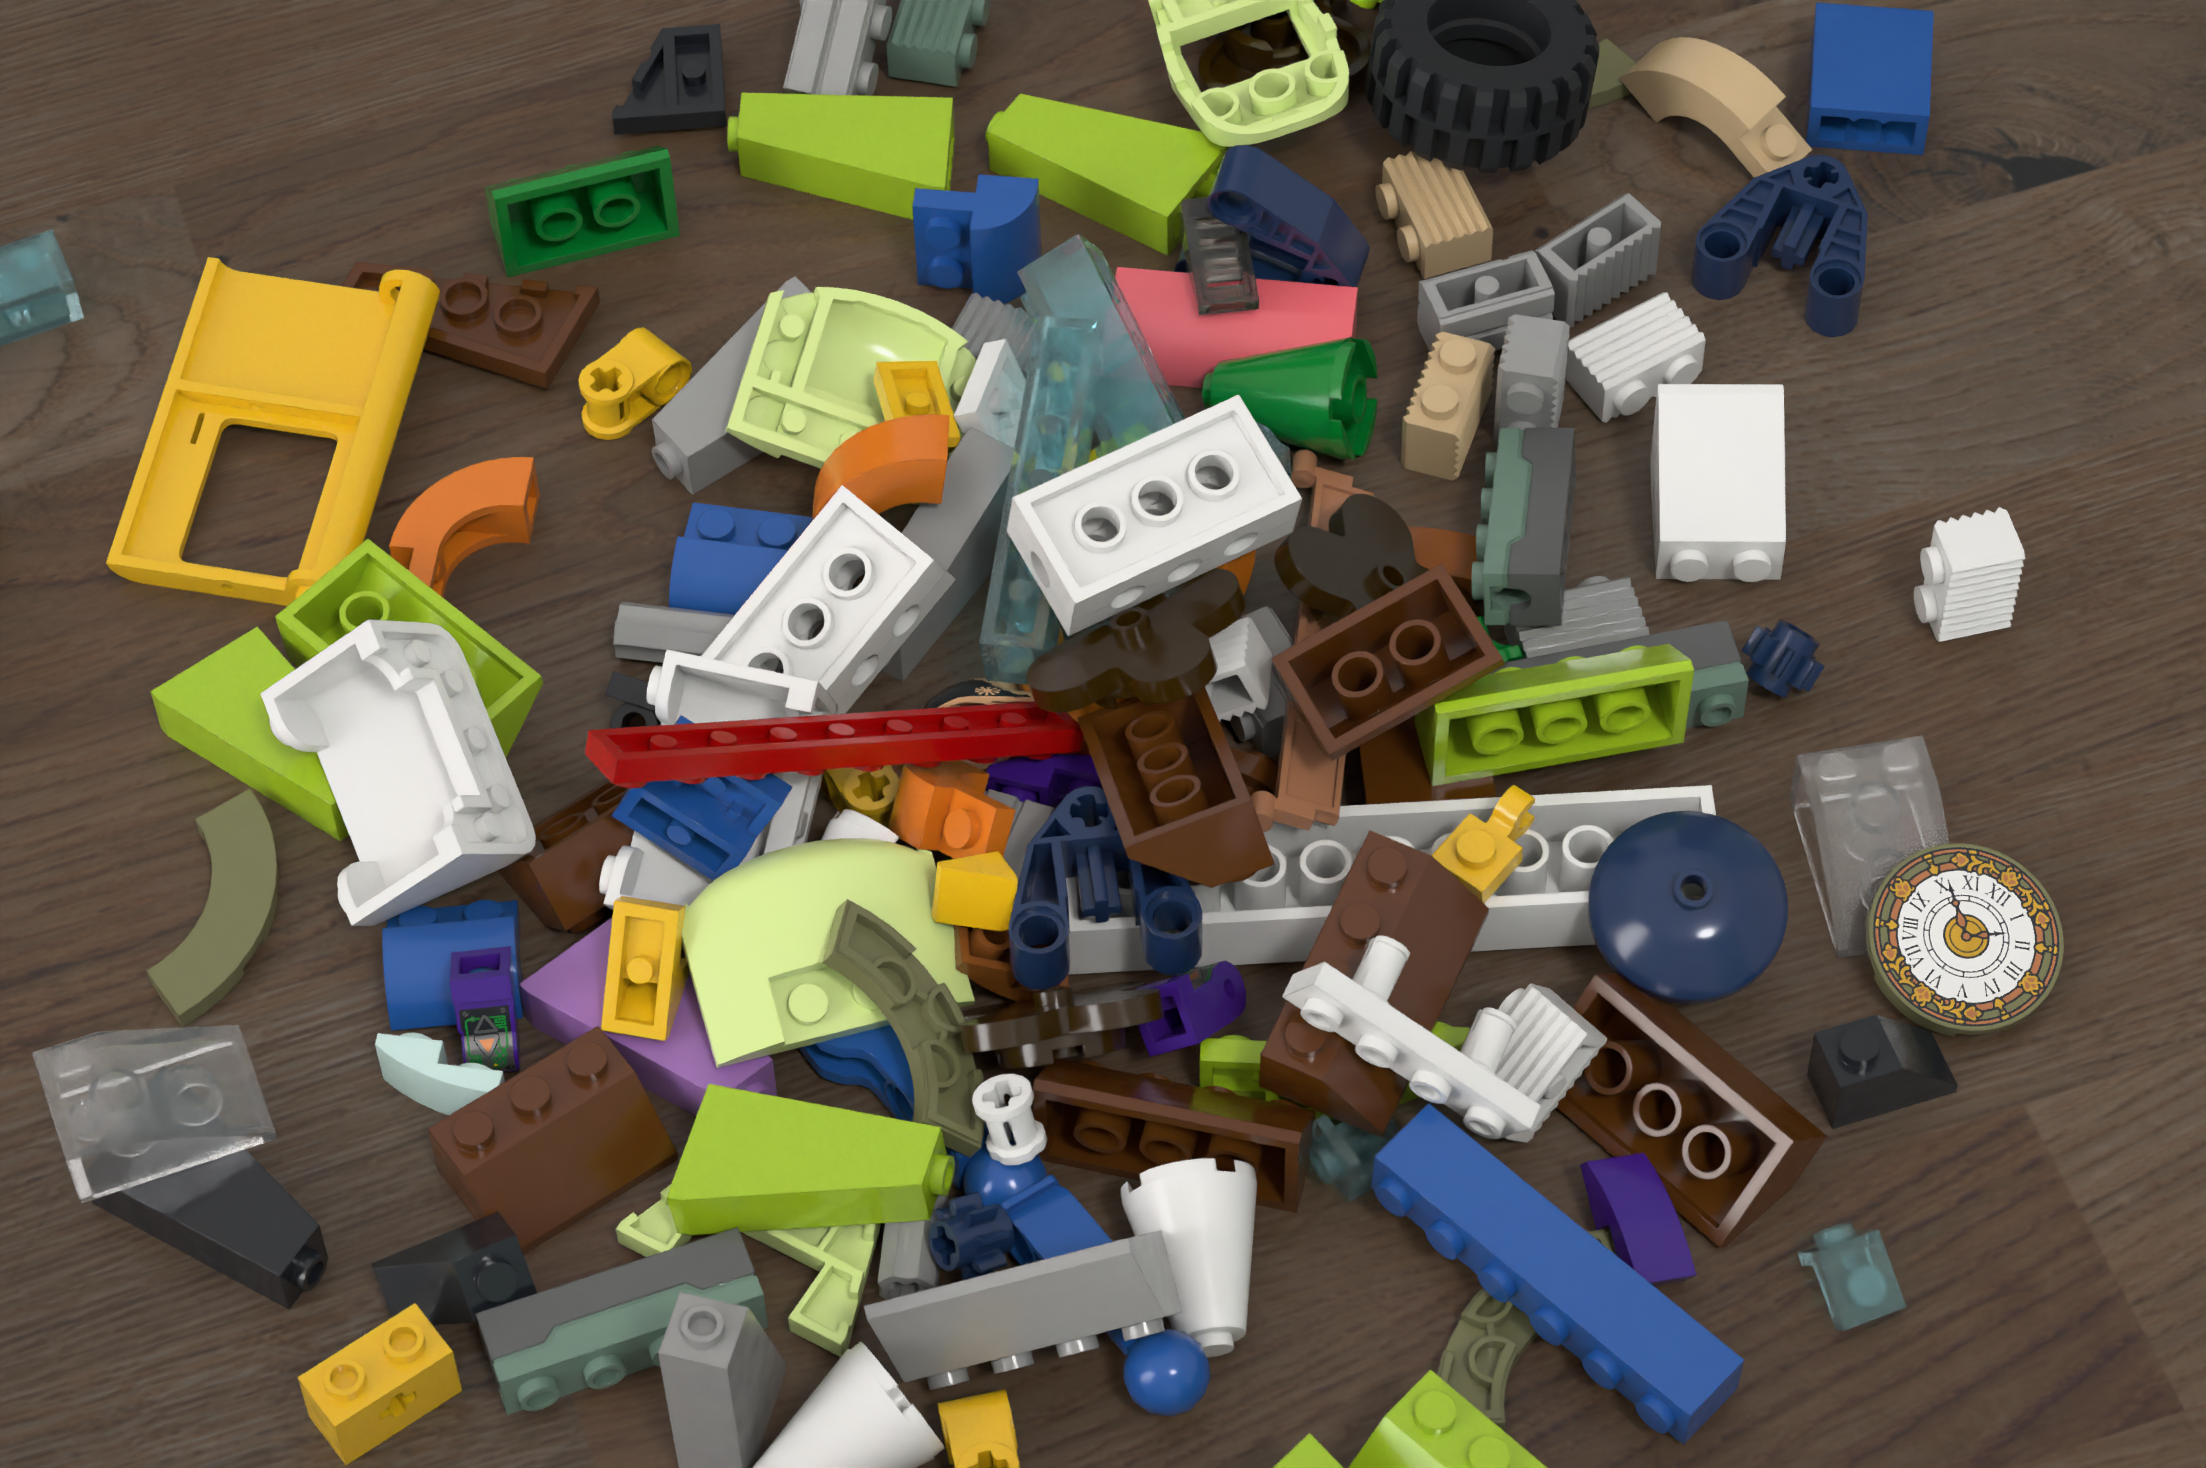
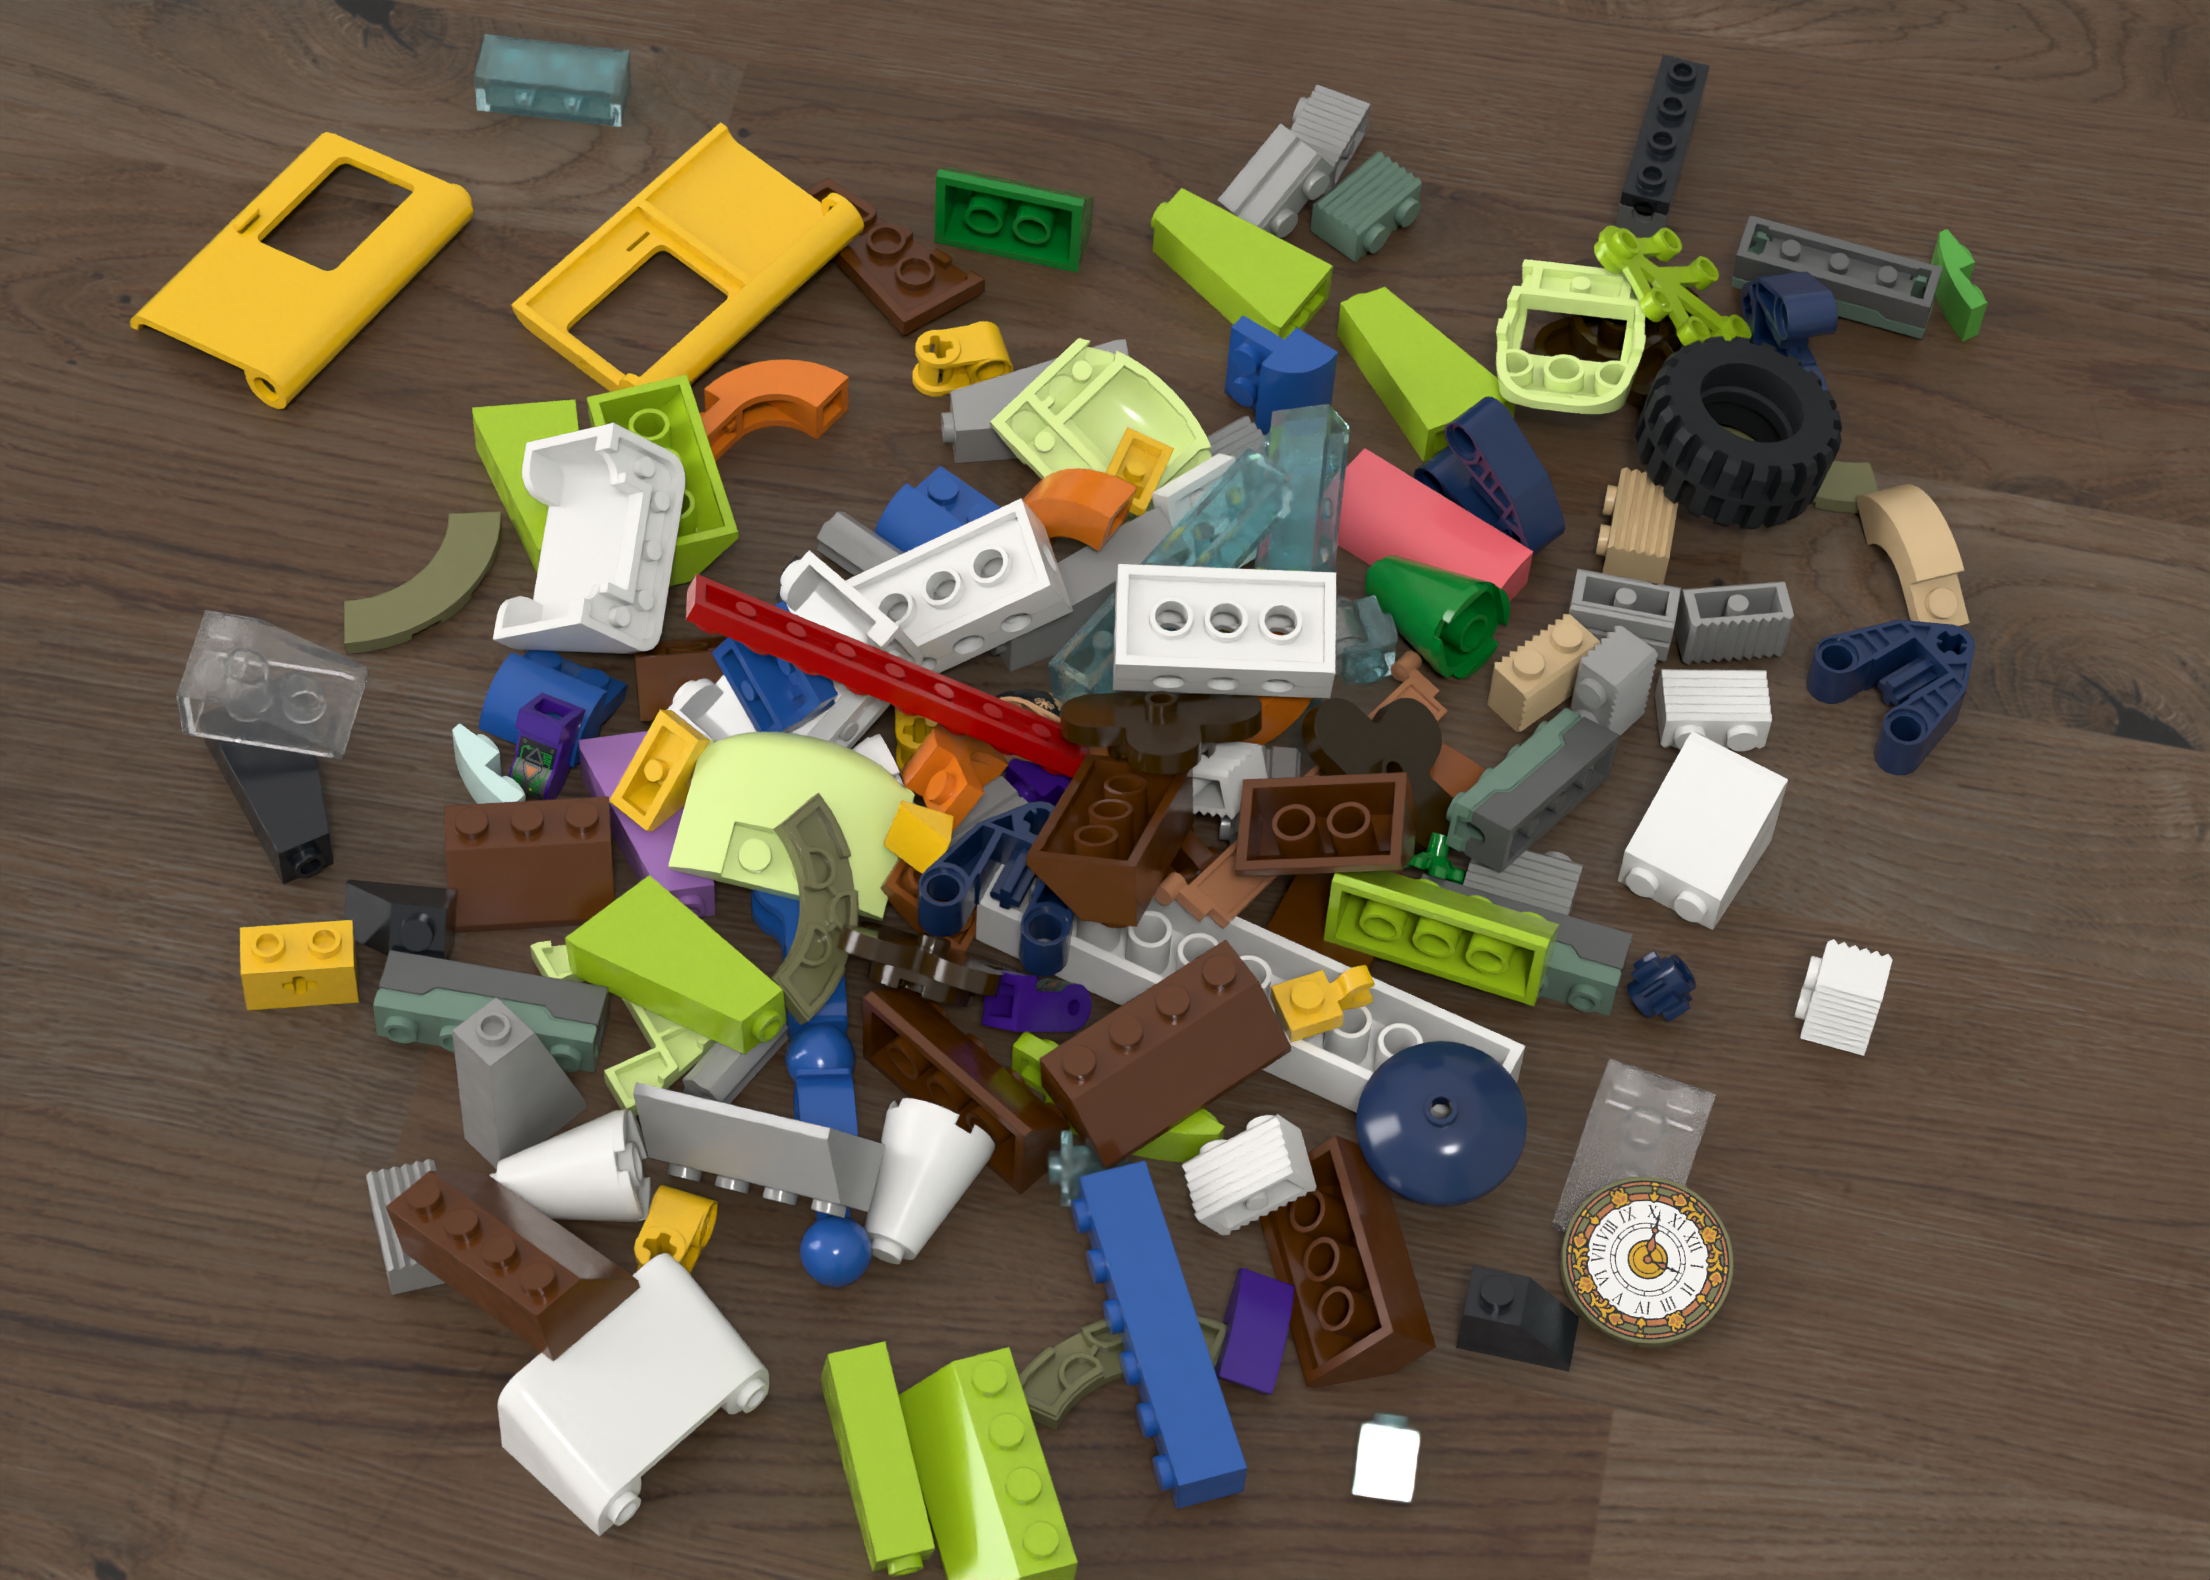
camera: 25 degrees right, 0 degrees up
black wing [612,24,727,135] -> none
dark blue gear [929,1192,1014,1280] -> none
white bush [972,1074,1047,1165] -> none
clear smoke slope [1180,197,1259,315] -> none
white plate [1282,935,1541,1139] -> none
blue brick [1806,2,1934,155] -> none

